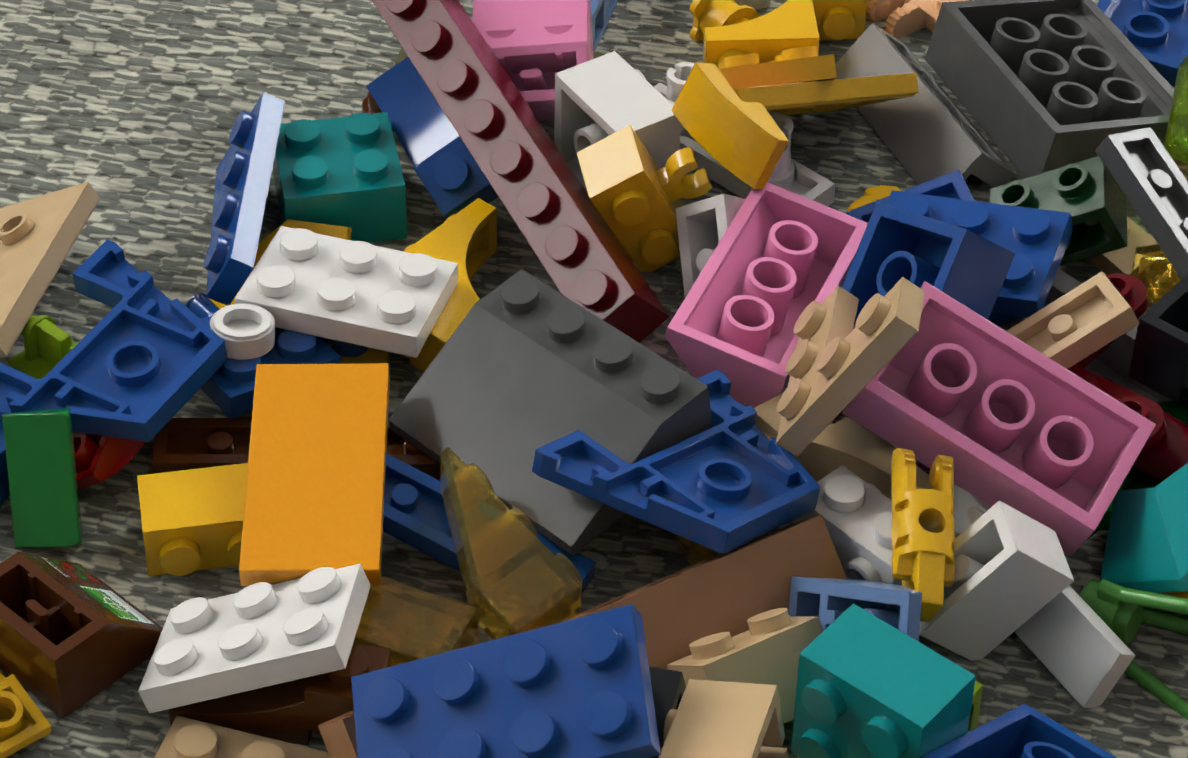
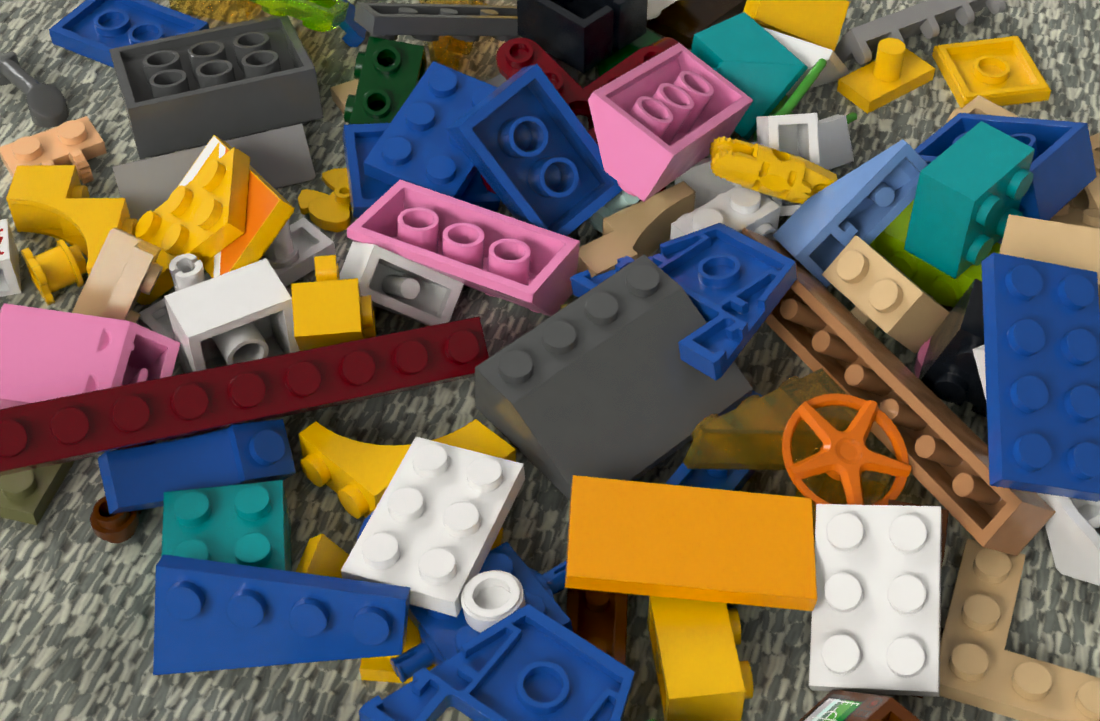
camera: 85 degrees left, 5 degrees up
yellow slope [671,62,789,189] -> none
tan plate [776,277,925,457] -> none
tan plate [1007,271,1139,369] -> none
none -> tan bracket [72,228,163,324]
none -> orange wheel [782,393,911,505]

